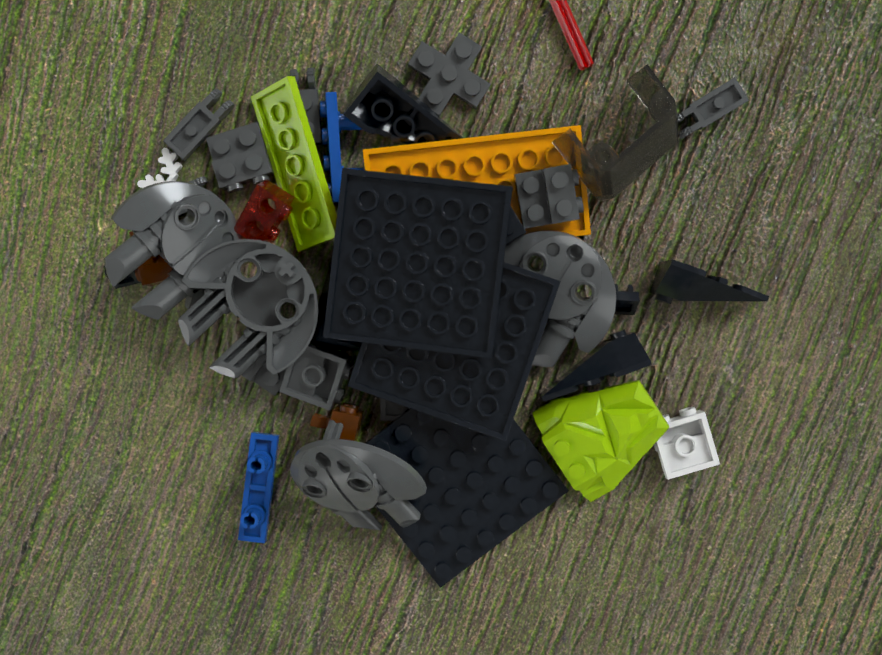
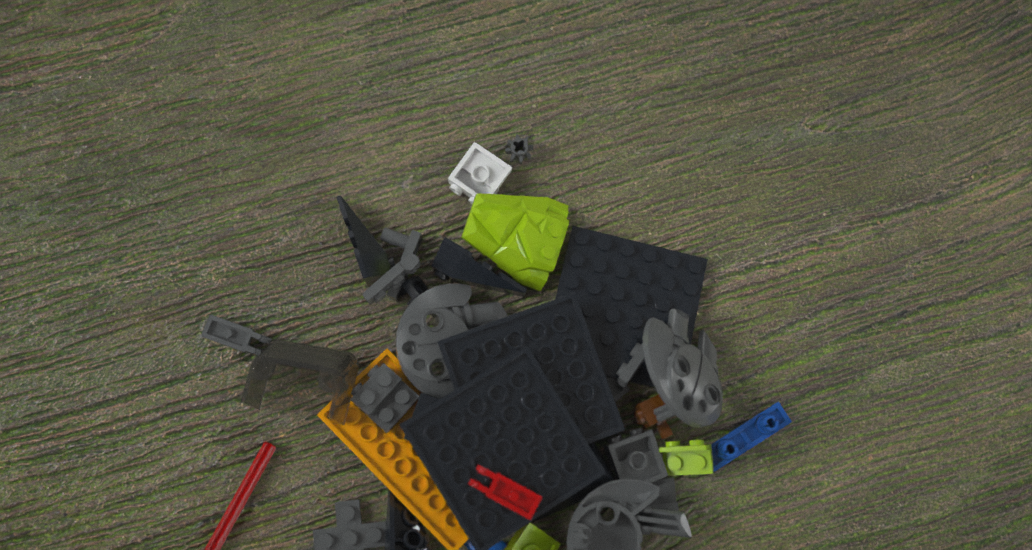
camera: 135 degrees left, 10 degrees down
none -> dark grey hinge [362,253,420,305]
none -> dark grey piece [381,227,423,302]
none -> red hinge [468,464,542,520]
none -> dark grey gear [505,134,533,165]
none -> dark grey hinge [617,336,645,387]
none -> lime bracket [659,440,714,476]

